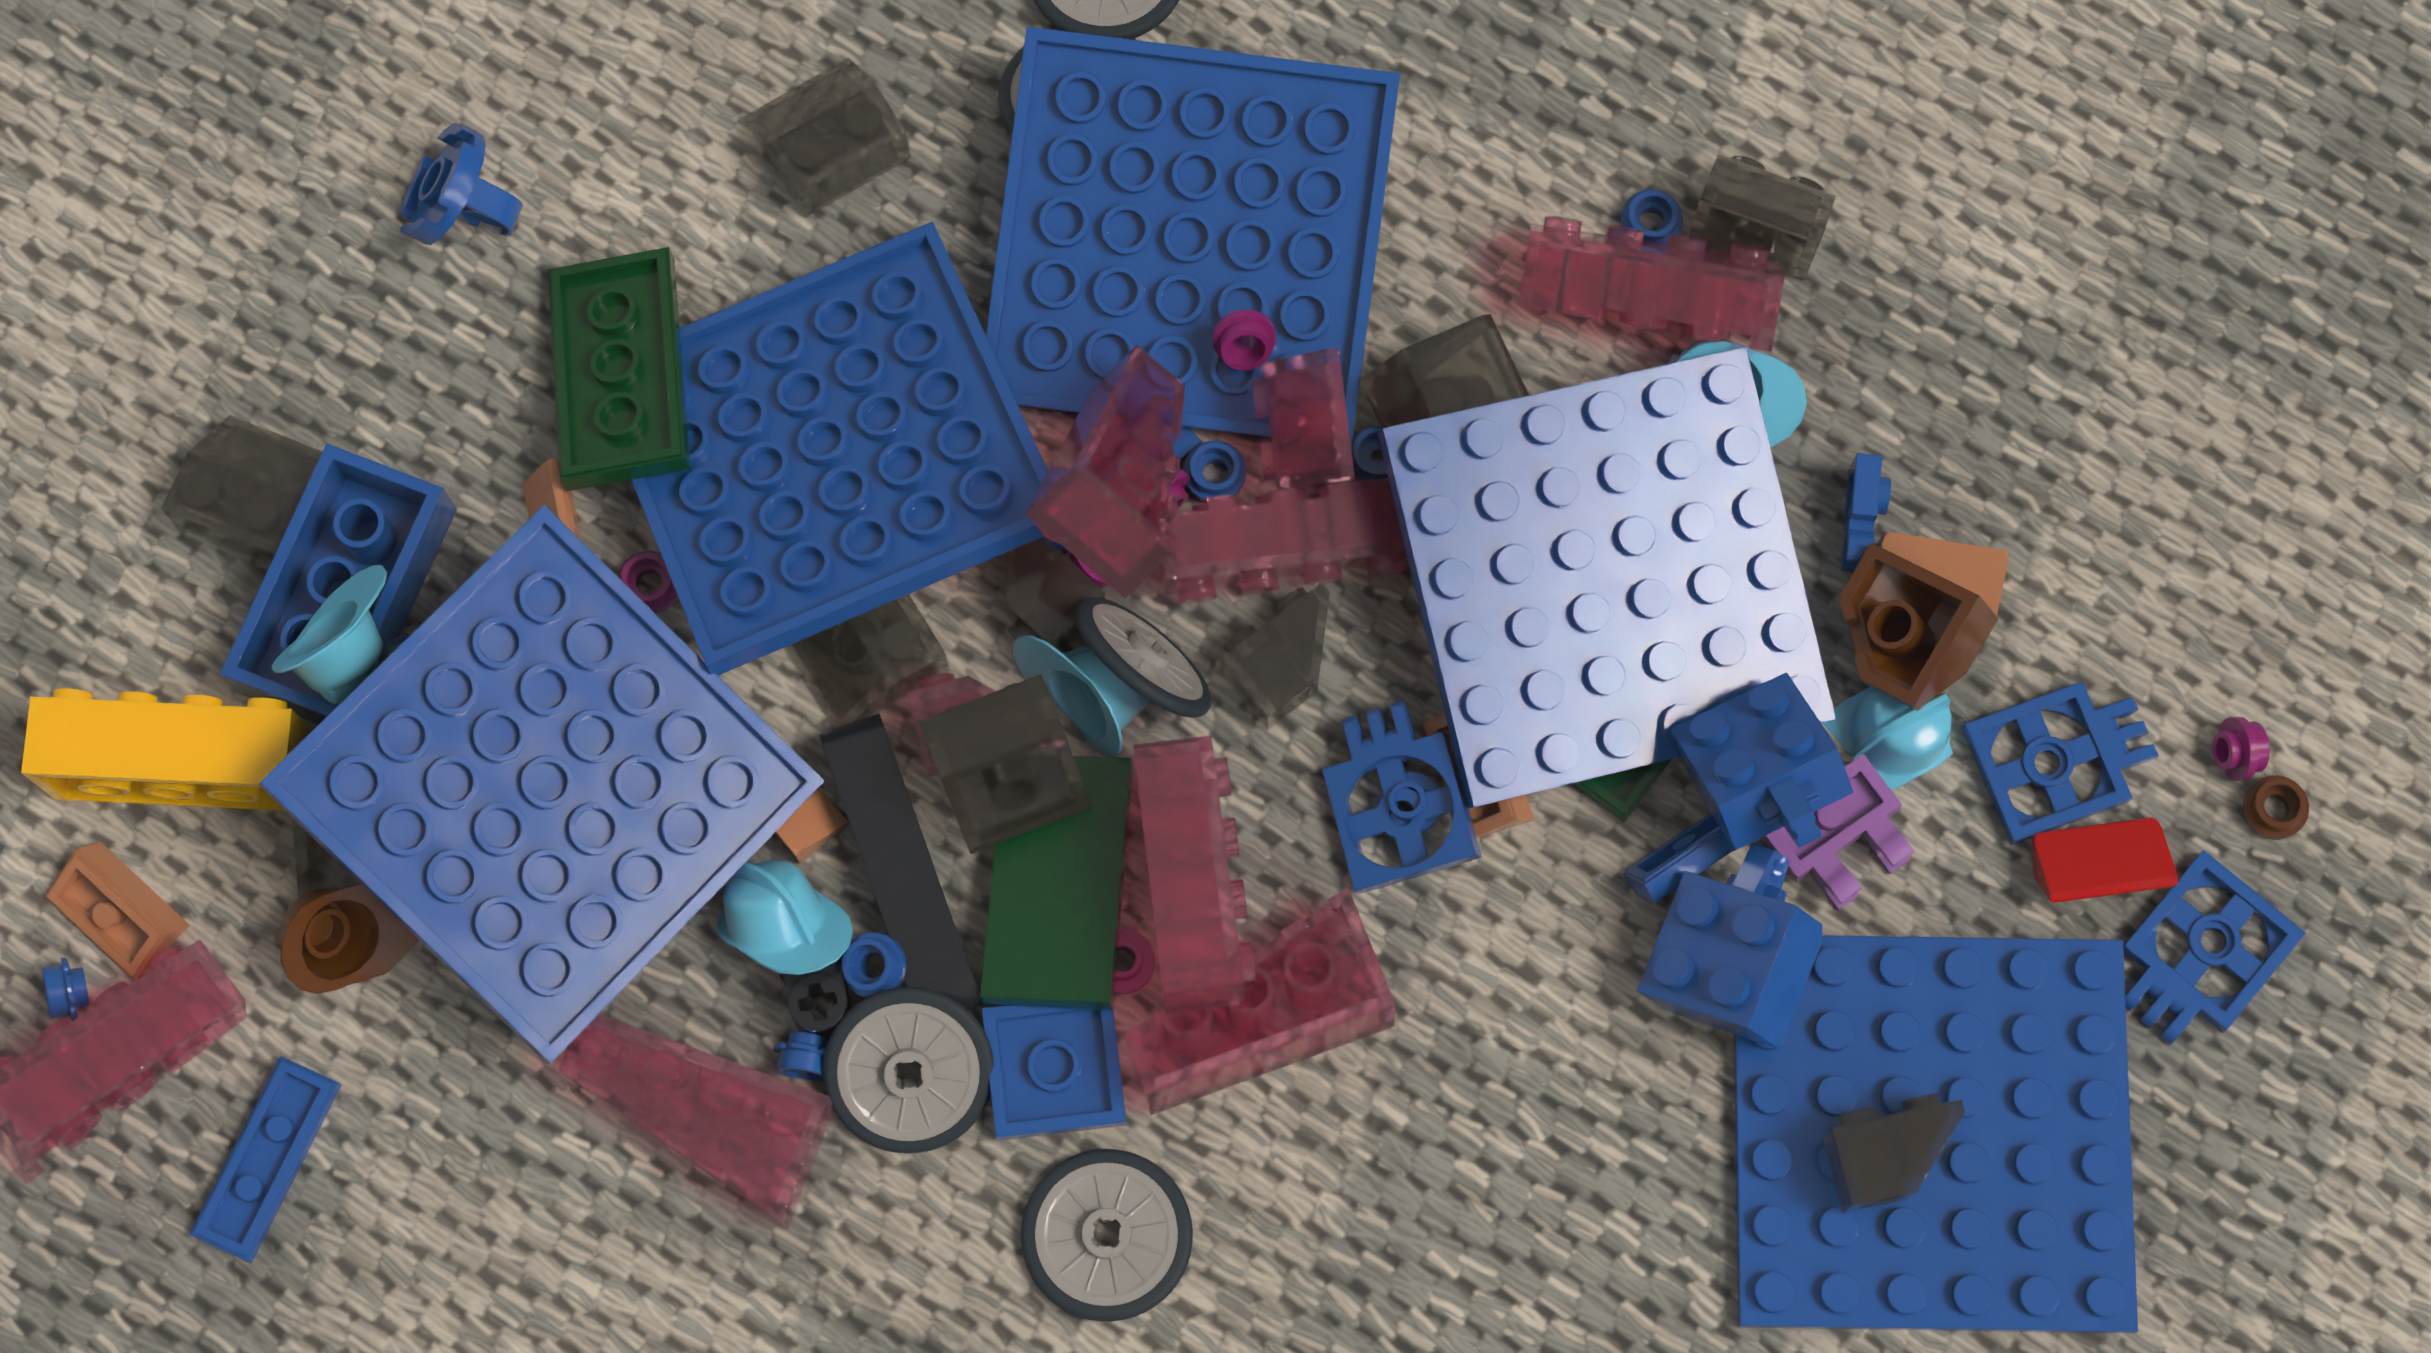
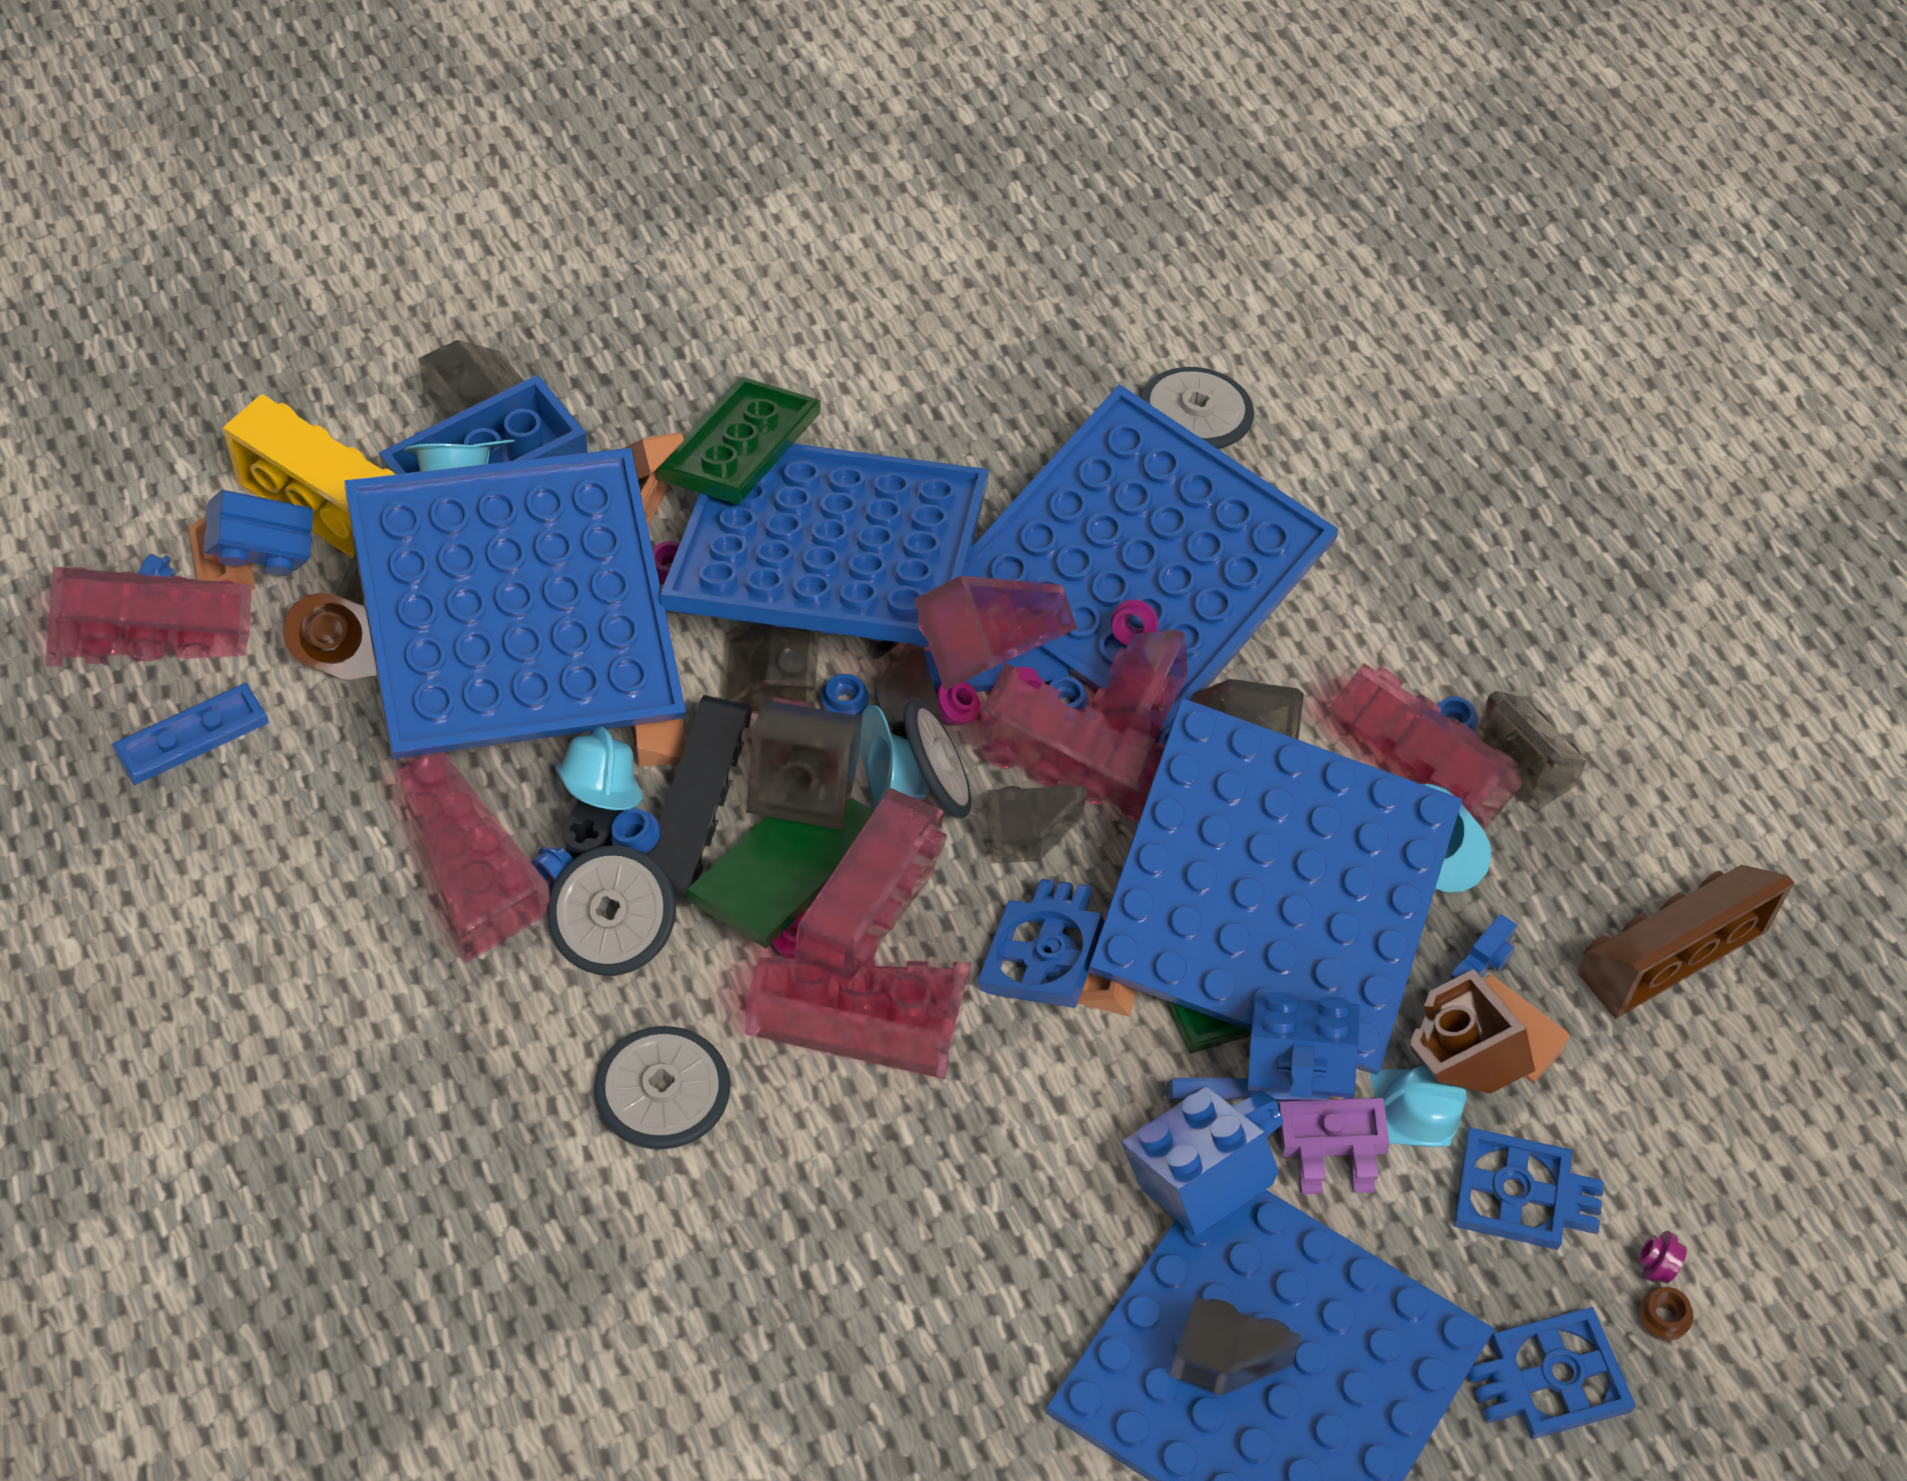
camera: 30 degrees right, 20 degrees down
blue tile [400,123,523,245] -> none
clear smoke slope [742,57,911,218] -> none
blue plate [982,1005,1127,1141] -> none
red slope [2032,817,2178,903] -> none
none -> blue brick [203,489,314,575]
none -> nougat slope [622,432,684,479]
none -> blue plate [821,674,869,720]
none -> reddish brown slope [1578,864,1794,1019]

